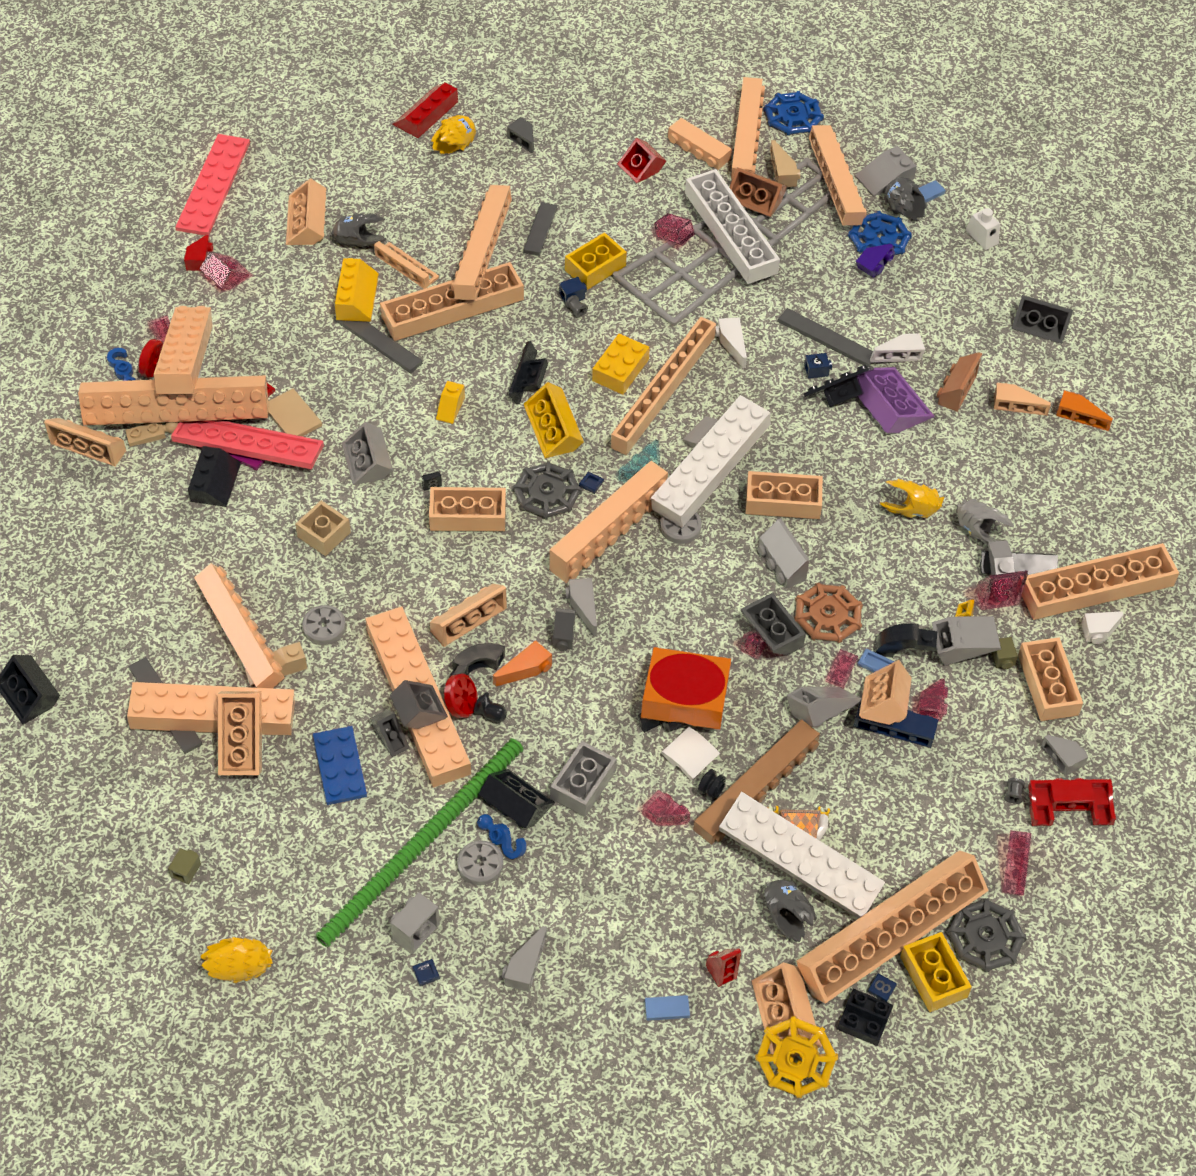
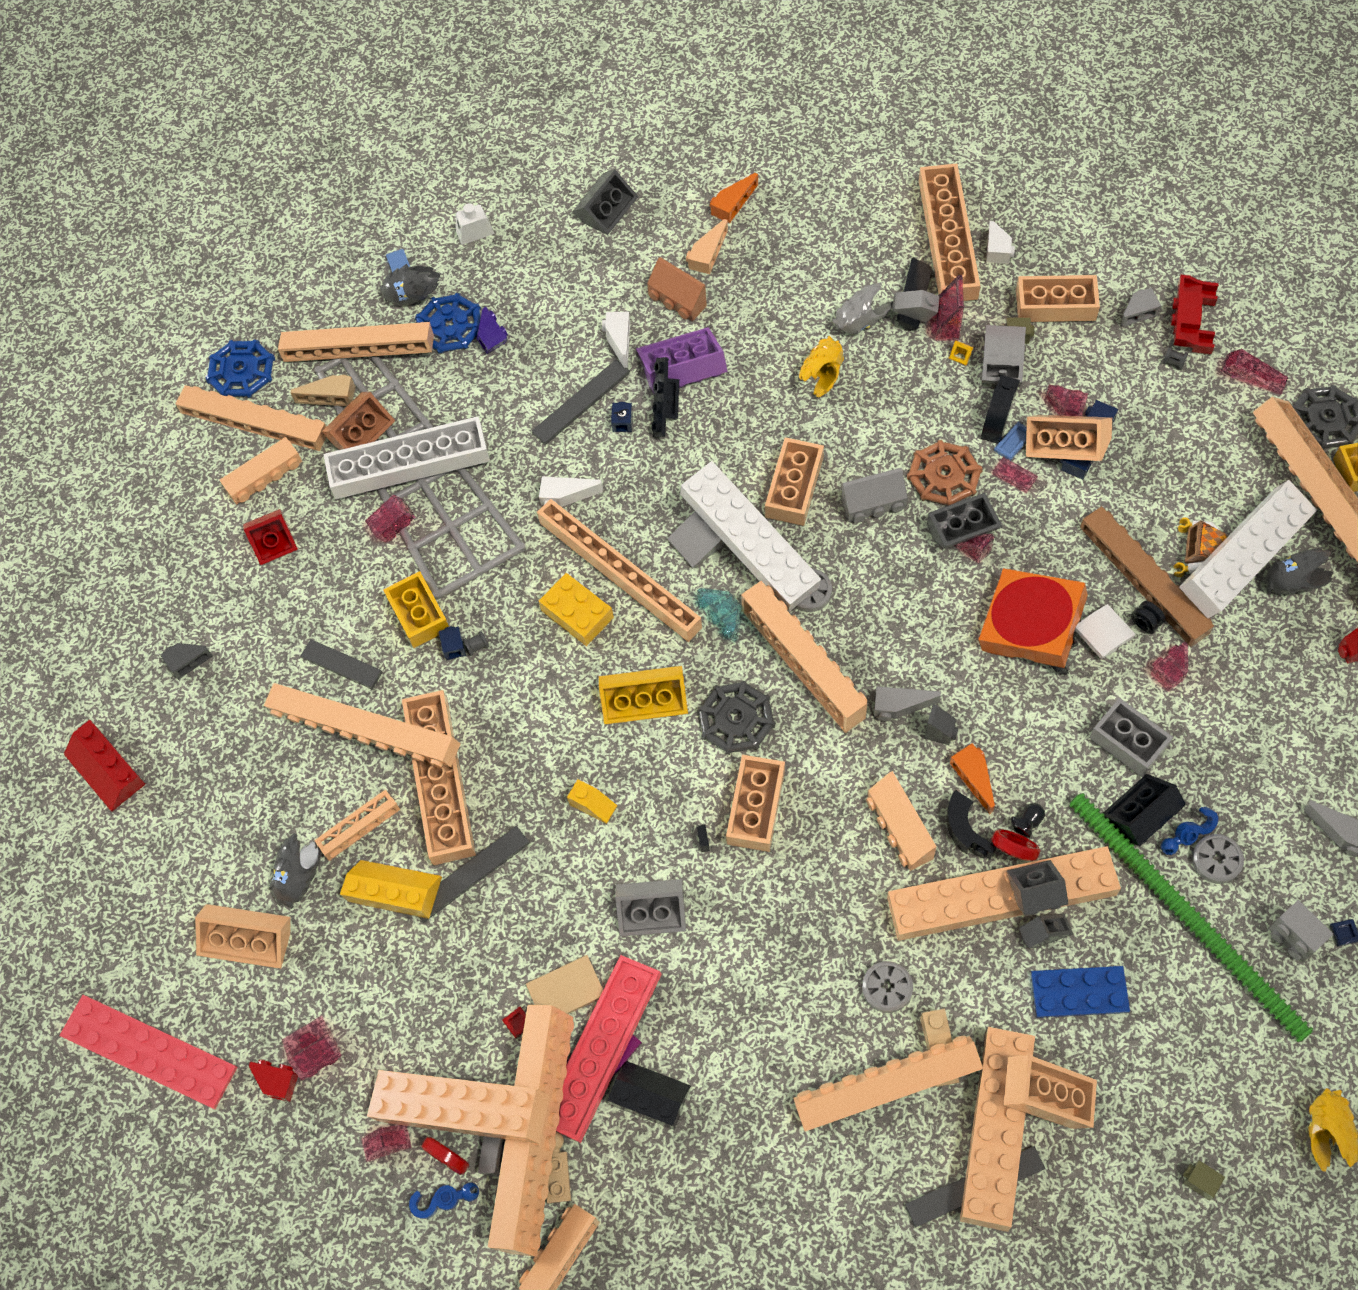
camera: 70 degrees left, 10 degrees up
tan brick [295,500,351,556] -> none
yellow head [431,115,476,154] -> none
black bracket [509,341,548,404] -> none
dark blue tile [579,471,604,494] -> none
light grey slope [786,687,862,727] -> none
light grey slope [855,146,917,197] -> none

